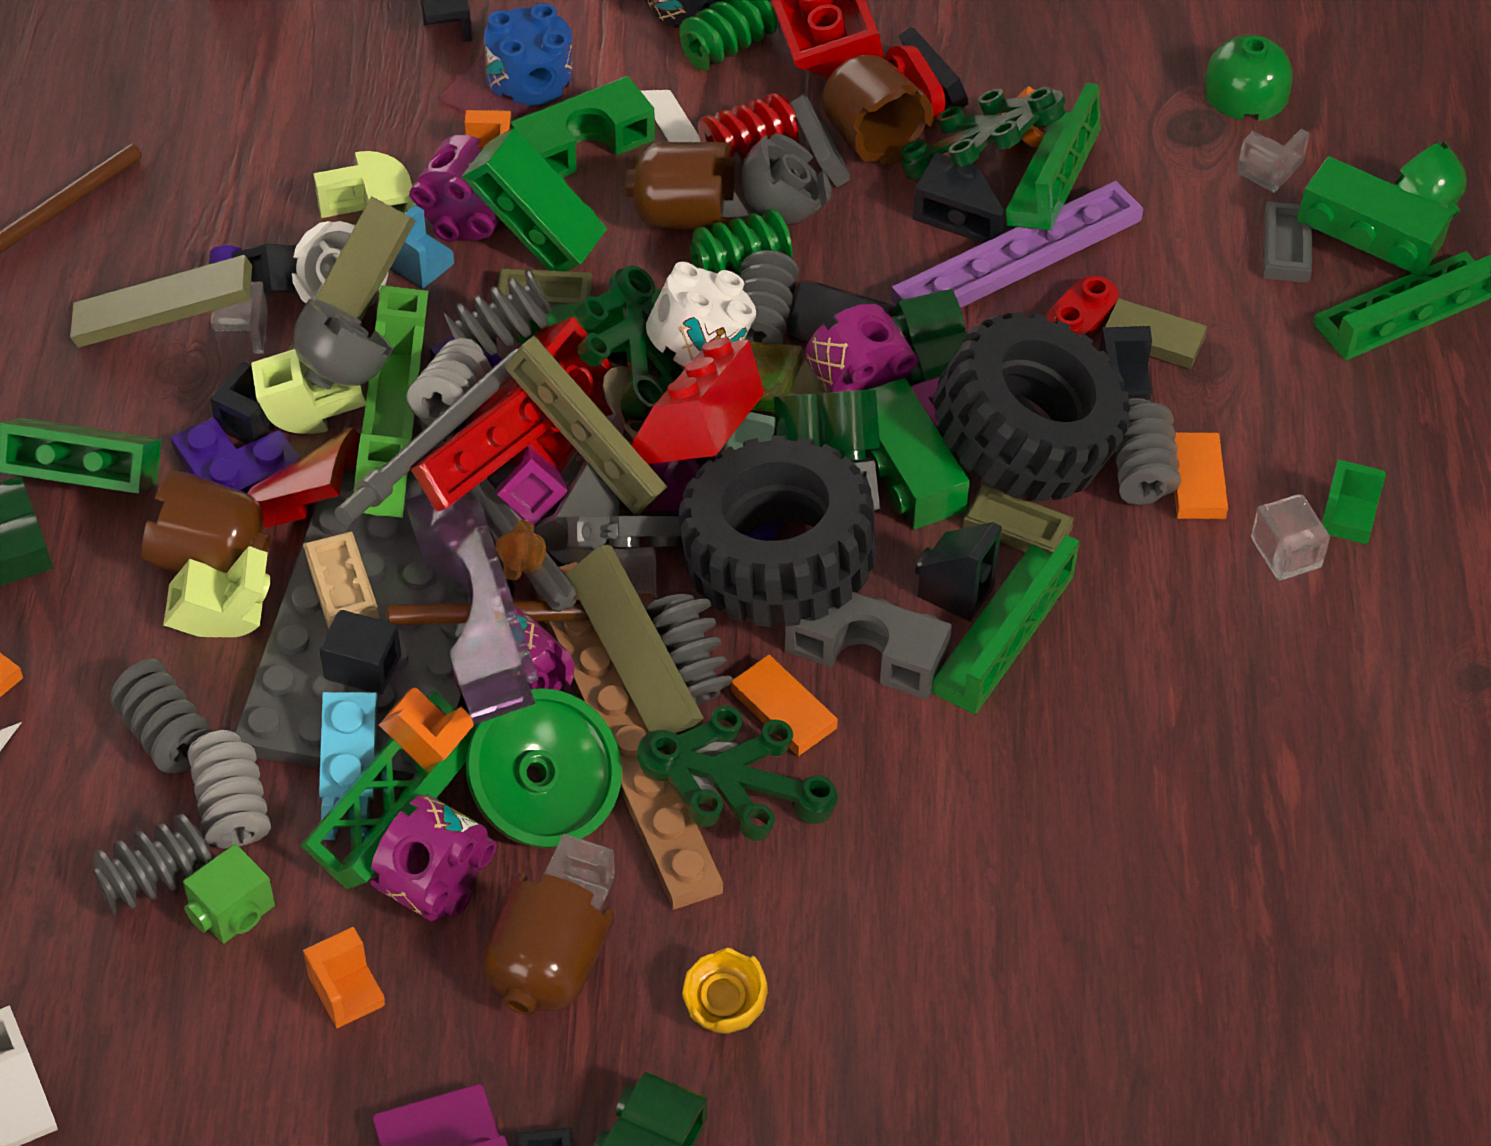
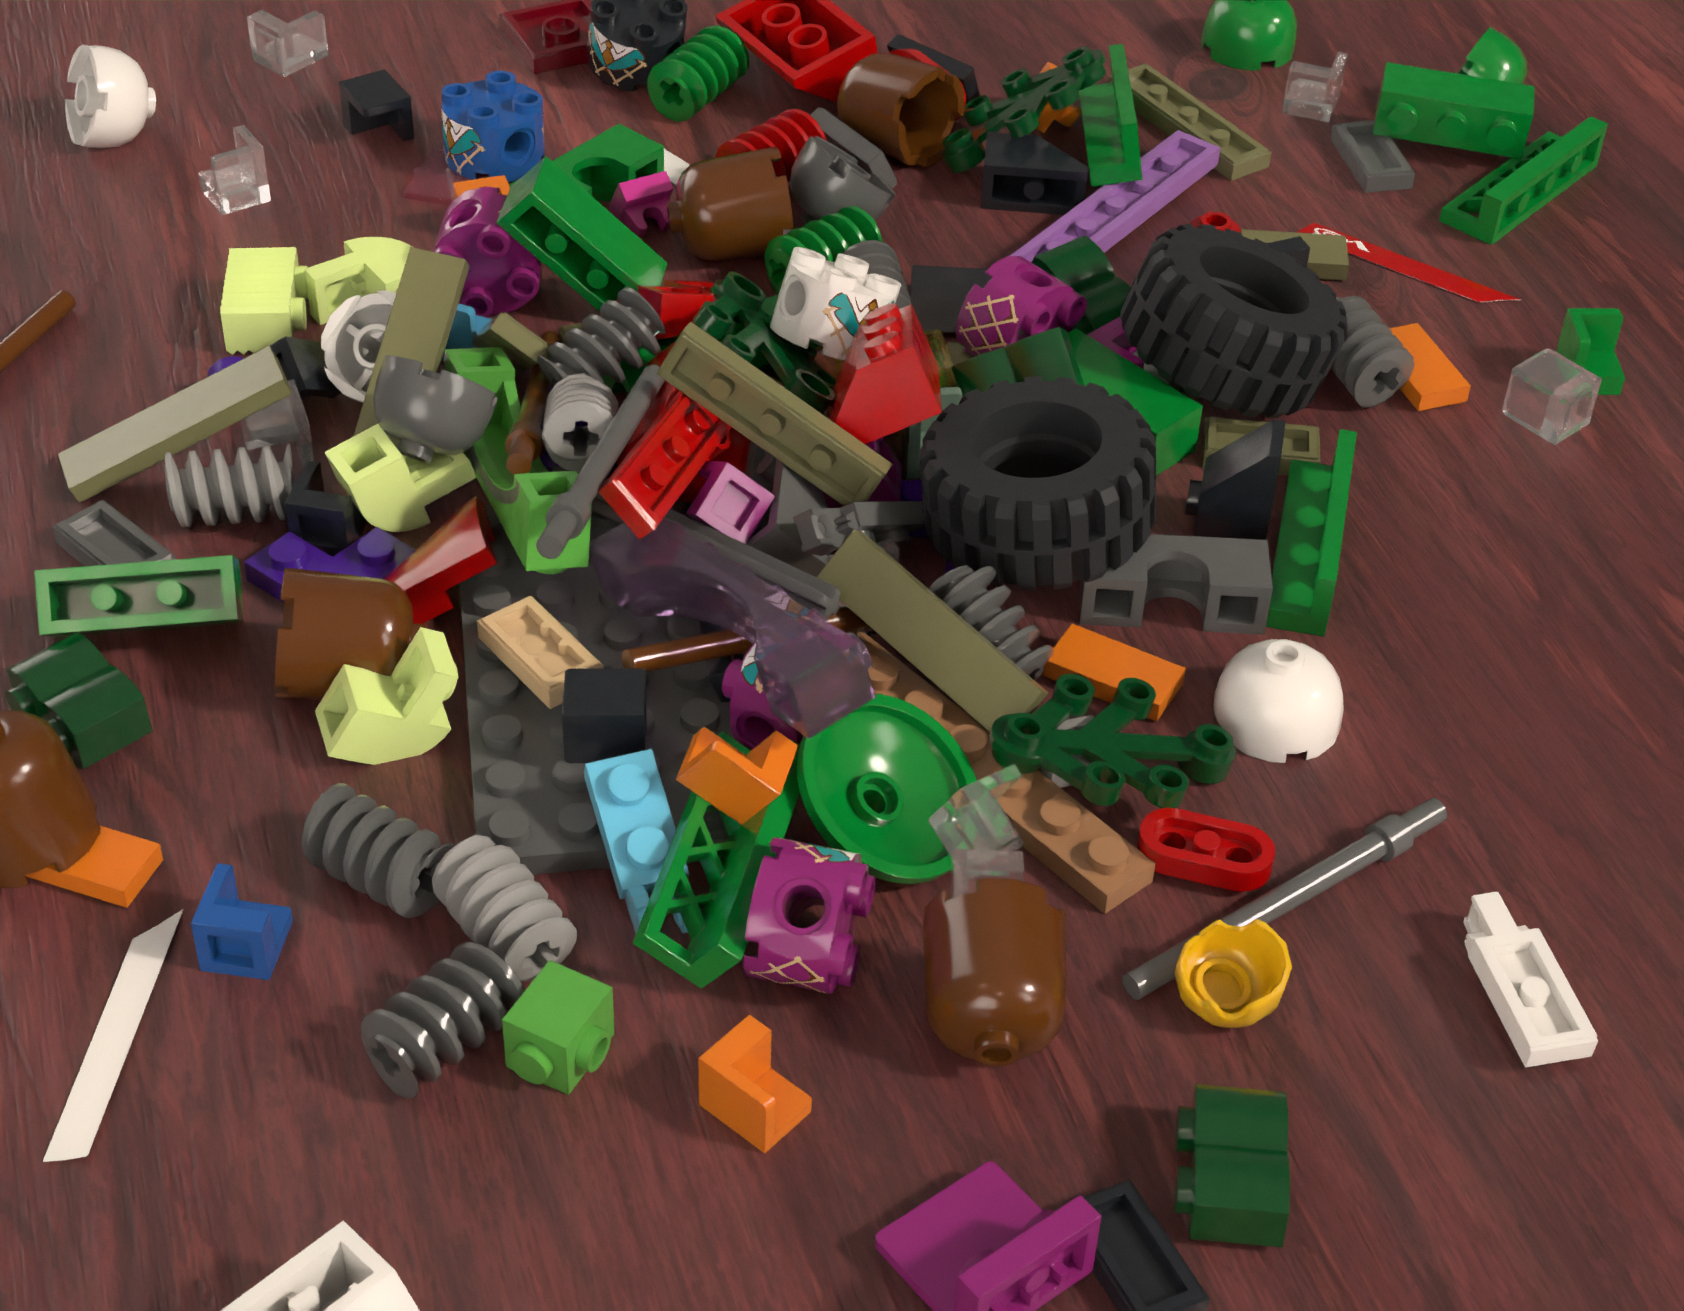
camera: 20 degrees left, 10 degrees down
clear orange plate [495,519,546,580] -> none
none -> dark grey tile [52,500,176,566]
none -> light grey piece [165,444,295,528]
none -> blue panel [191,863,293,980]
none -> clear panel [199,125,271,215]
none -> yellowish green brick [220,247,308,355]
none -> olive tile [471,312,548,377]
none -> reddish brown bar [505,331,561,475]
none -> dark pink tile [608,171,674,238]
none -> red slope [613,280,714,339]
none -> clear panel [928,764,1024,877]
none -> olive tile [1108,63,1272,181]
none -> dark grey bar [1122,798,1447,1000]
none -> red plate [1137,808,1275,892]
none -> white cylinder [1213,639,1344,763]
none -> red sticker [1297,223,1521,303]
none -> white hinge [1463,892,1598,1068]

